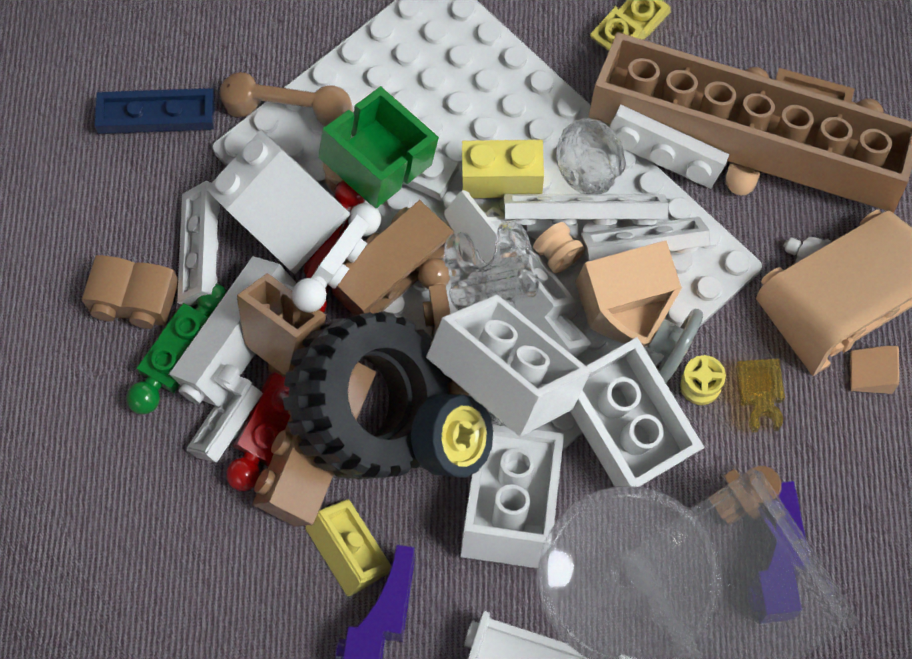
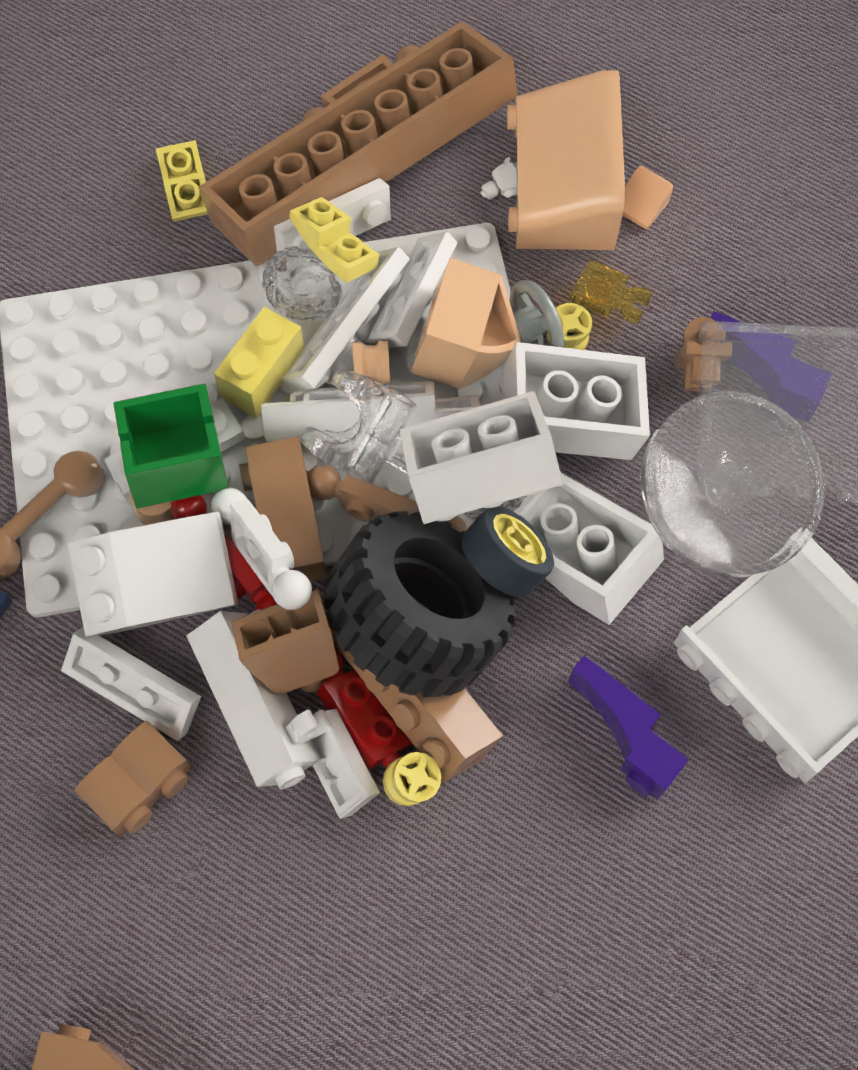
camera: 60 degrees left, 0 degrees up
green plate [126,283,227,415] -> none
light yellow slope [305,499,392,596] -> none
light nougat hinge [726,163,760,196] -> none
none -> light yellow slope [289,197,379,283]
none -> light yellow wheel [383,752,441,806]

